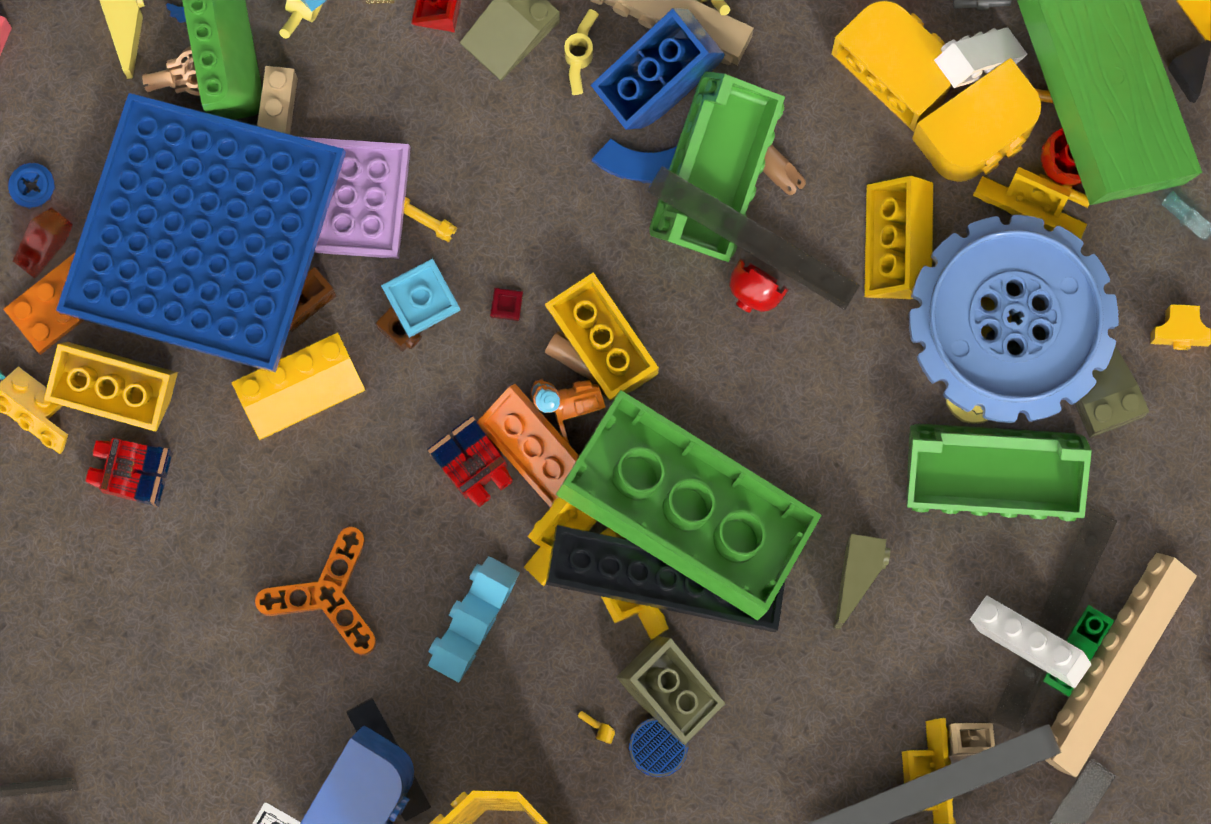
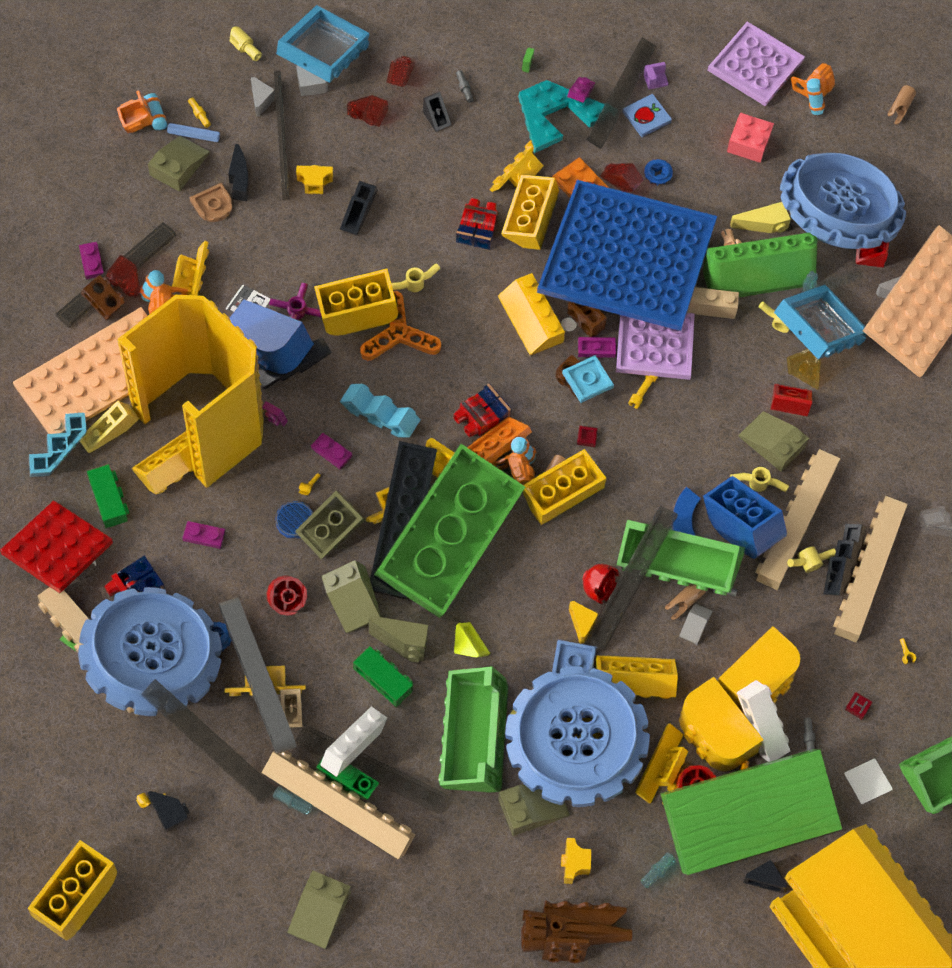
camera: 85 degrees right, 15 degrees down
none -> magenta plate [262,401,288,427]
none -> red cylinder [266,575,307,616]
none -> magenta bar [269,283,322,320]
none -> clear light blue axle [273,786,313,815]
none -> yellow brick [296,165,333,194]
none -> magenta plate [311,433,352,470]
none -> yellow brick [314,269,398,336]
none -> olive slope [321,560,381,634]
none -> black slope [340,181,378,235]
none -> green brick [353,646,413,708]
none -> light yellow piece [391,264,440,292]
none -> neon yellow slope [454,622,490,658]
none -> medium blue tile [552,640,597,676]
none -> white sticker [561,318,577,331]
none -> yellow slope [569,601,598,644]
none -> magenta plate [578,337,616,358]
none -> light grey slope [679,603,713,645]

